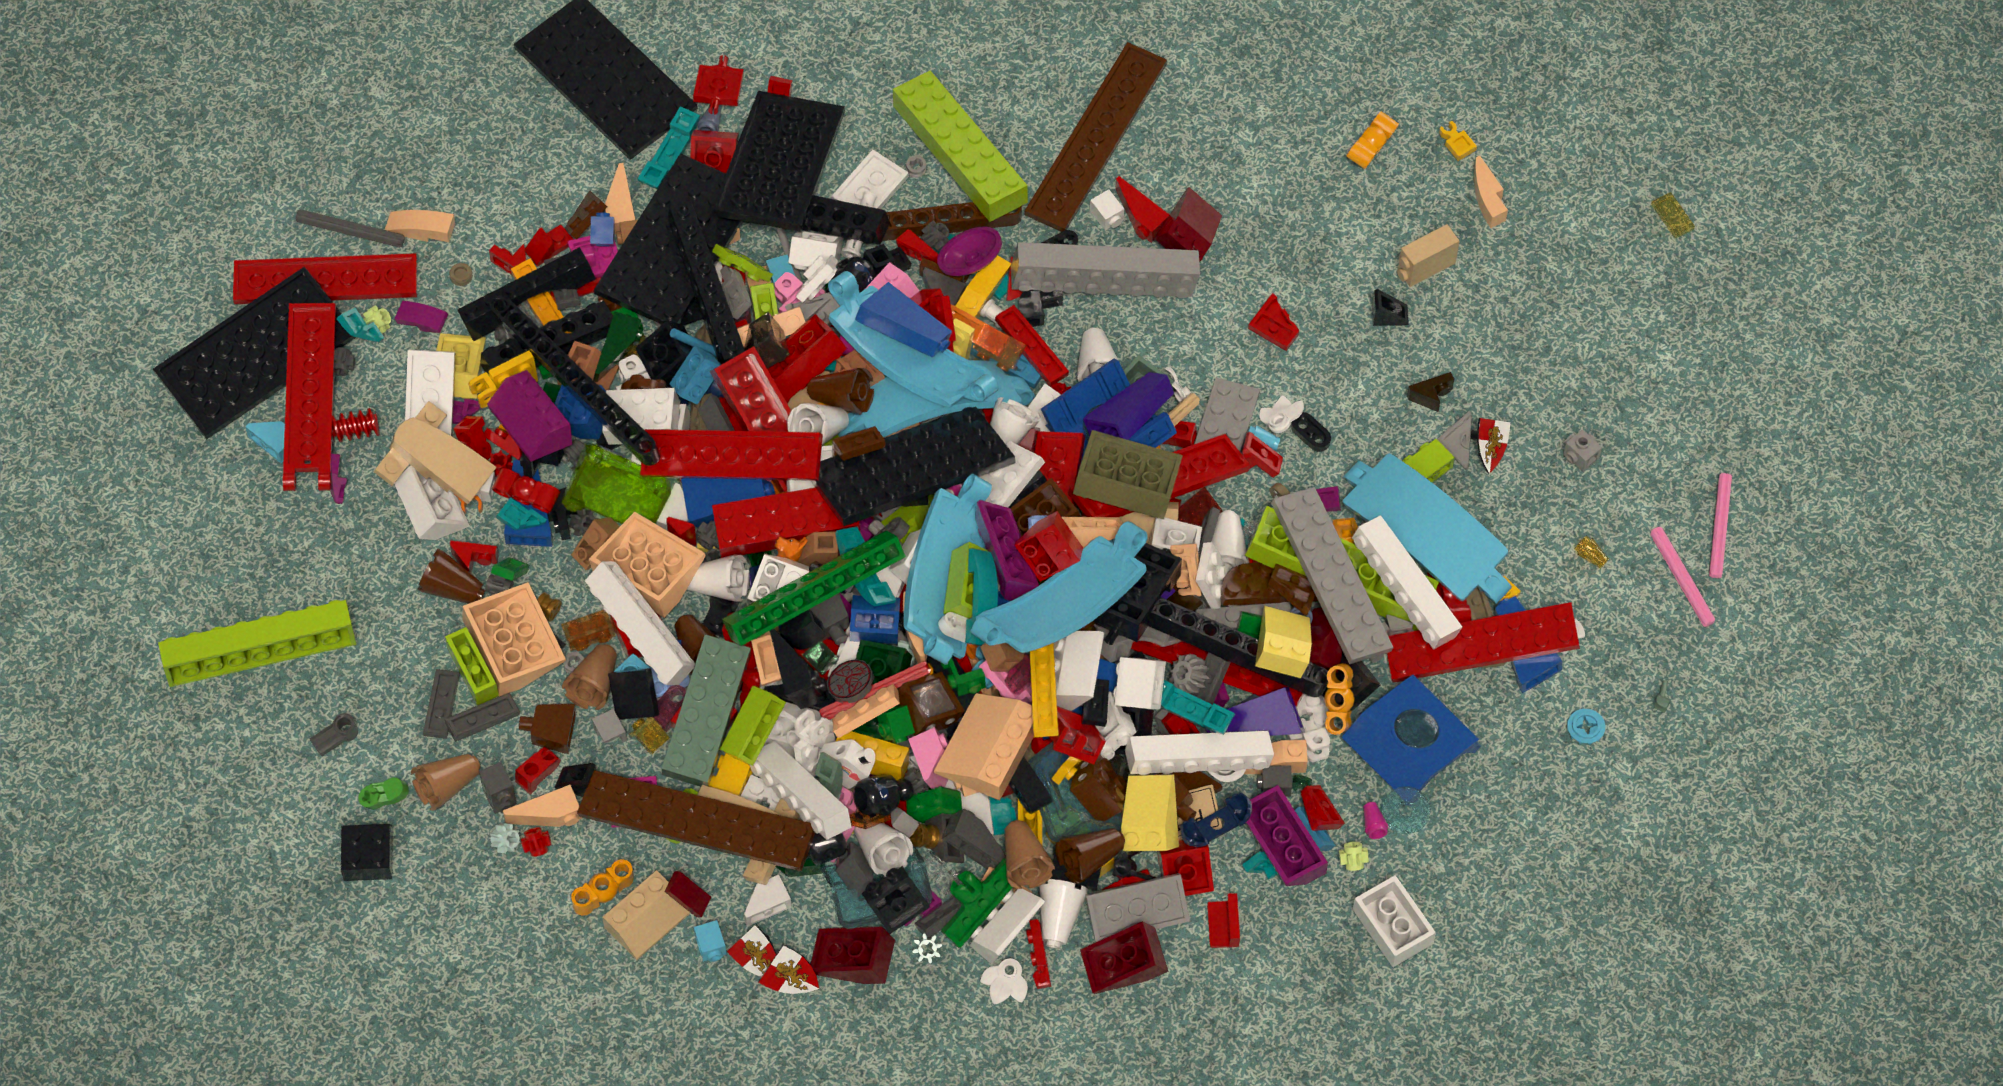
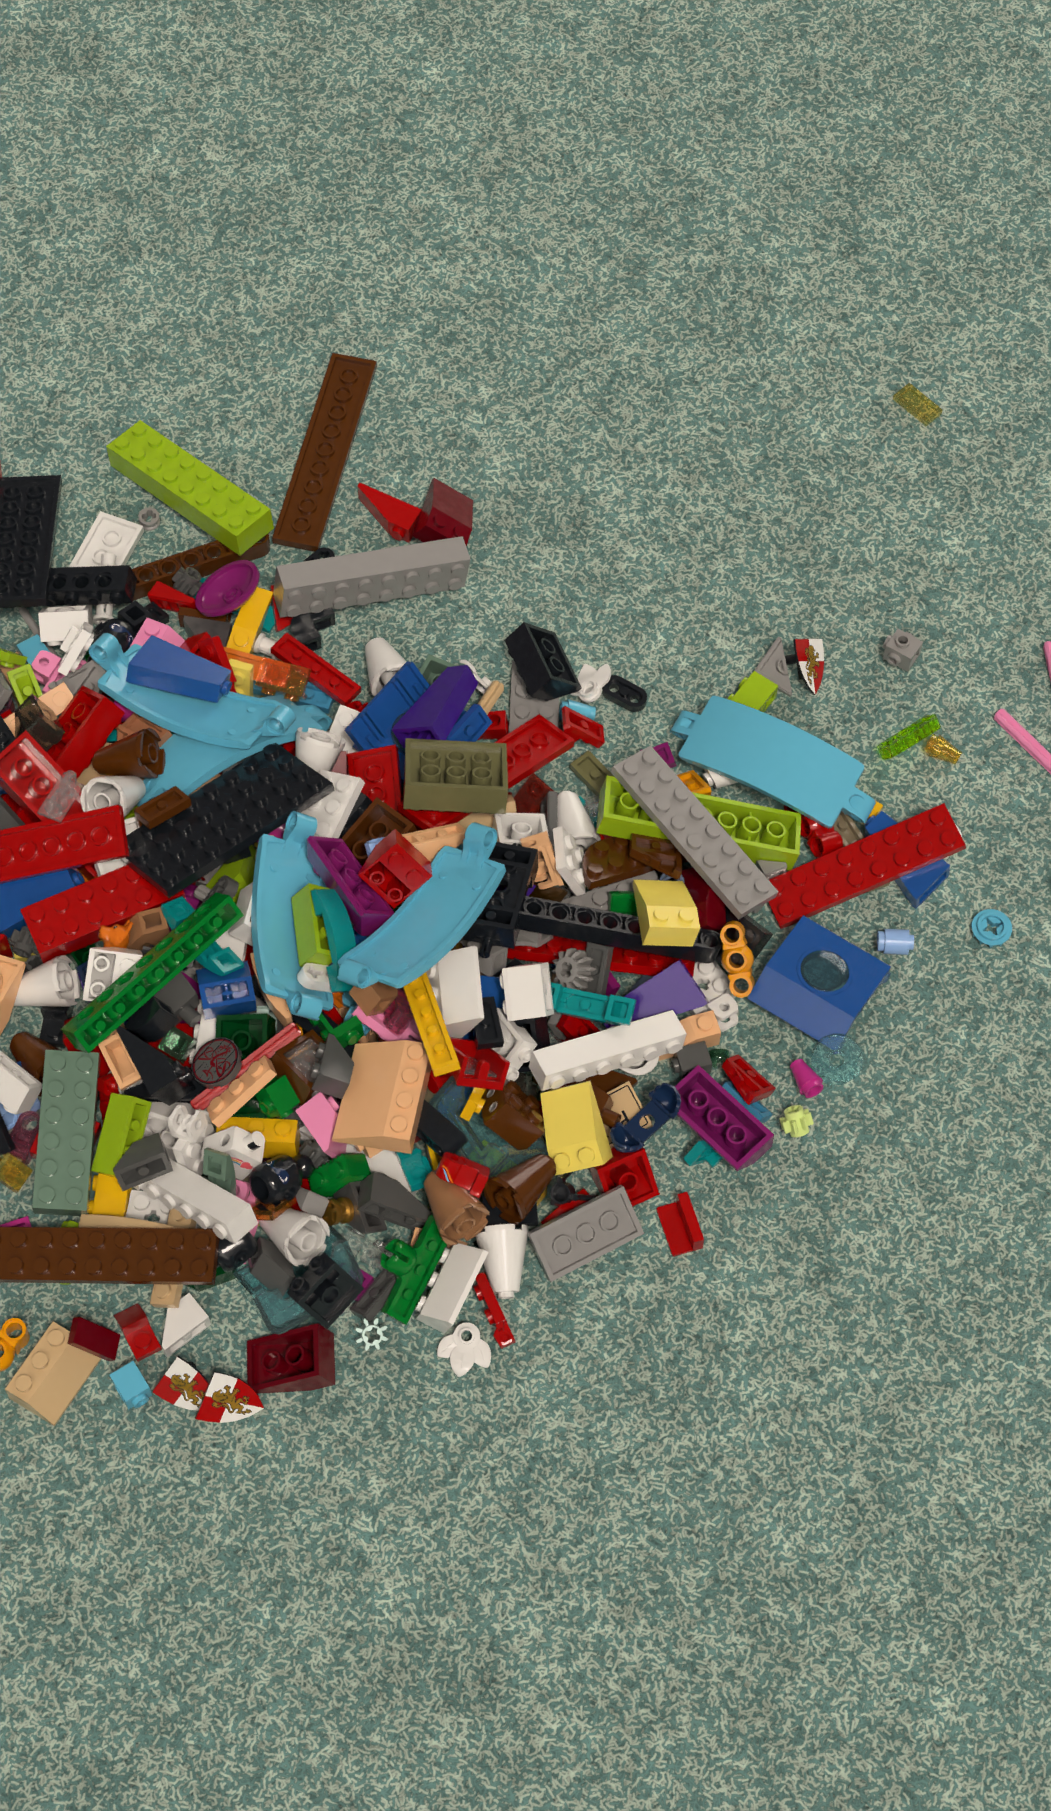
camera: 15 degrees left, 0 degrees up
dark red slope [1080,921,1169,994] -> none
white brick [1090,190,1124,230] -> none
red wing [1248,293,1299,351] -> none
dark tan tile [1269,483,1290,498] -> none
light orange piece [1346,111,1399,170] -> none
white brick [1352,515,1462,650] -> none
white brick [1353,875,1436,967] -> none
black slope [1372,289,1409,326] -> none
tan brick [1397,224,1460,287] -> none
dark brown slope [1407,372,1454,412] -> none
yellow plate [1439,121,1477,161] -> none
light nougat slope [1474,156,1508,228] -> none
none -> clear hinge [37,770,84,823]
none -> dark grey slope [113,1133,173,1191]
none -> red slope [114,1303,162,1362]
none -> dark grey slope [310,1034,354,1099]
none -> red leg [435,1152,490,1198]
none -> black slope [504,622,582,701]
none -> olive plate [570,750,614,798]
none -> clear neon green beam [877,714,941,760]
none -> light blue brick [877,929,914,955]

